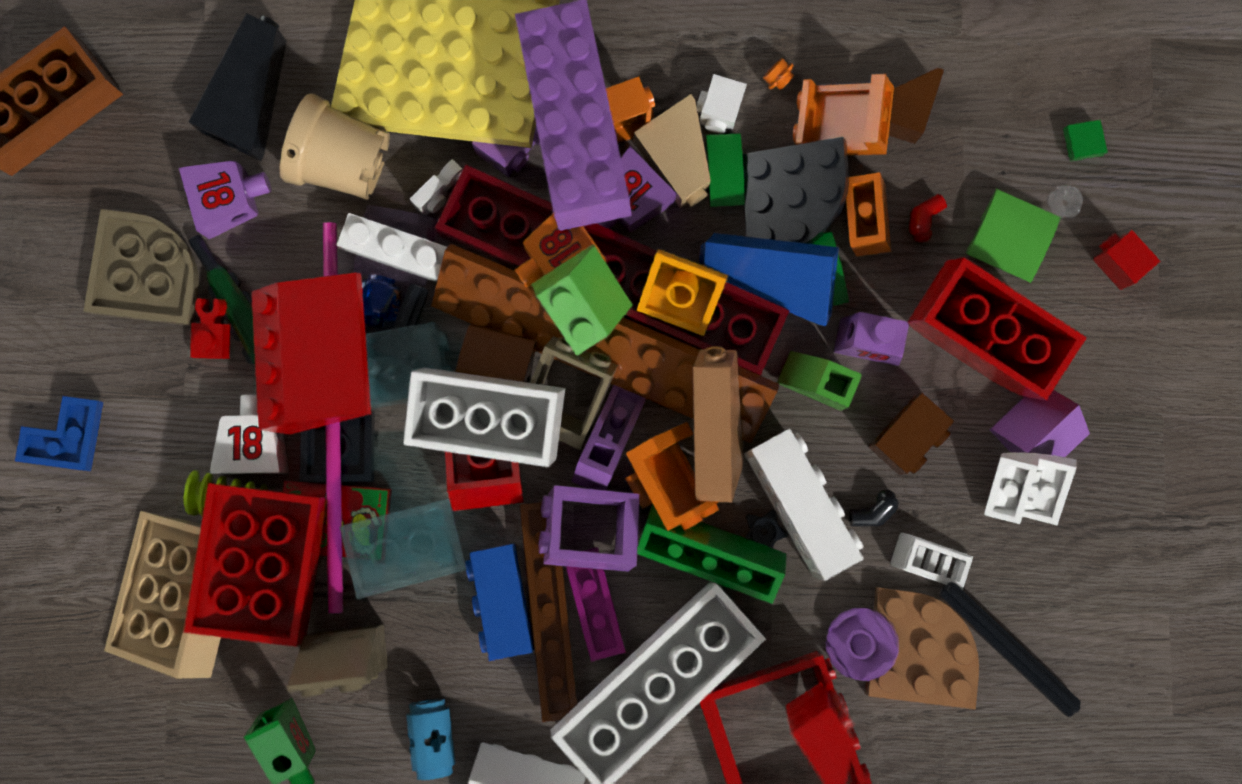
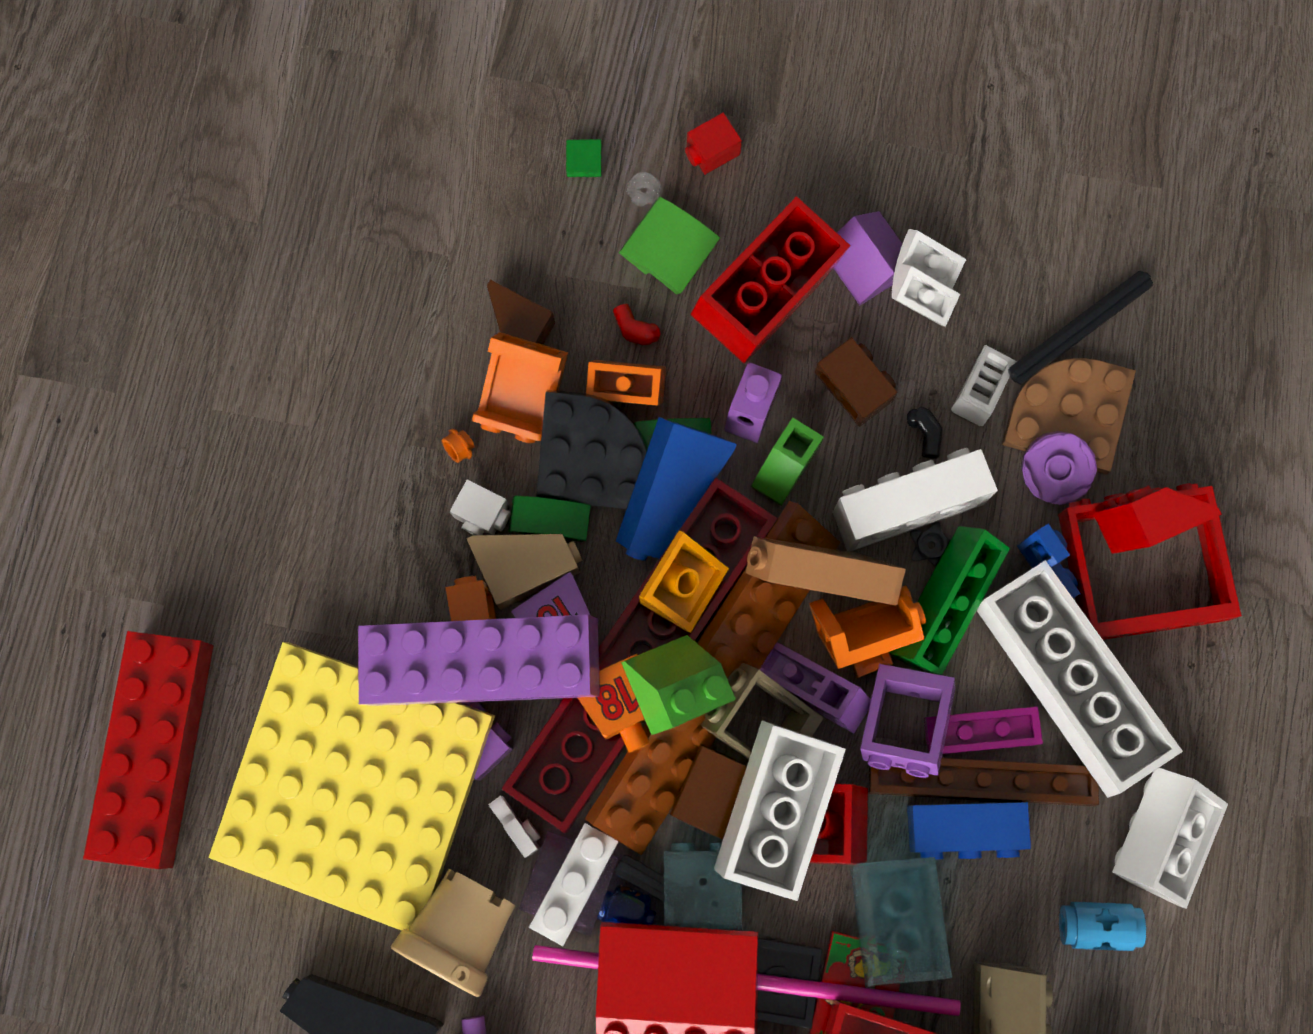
camera: 75 degrees left, 5 degrees down
none -> blue plate [1017,523,1081,598]

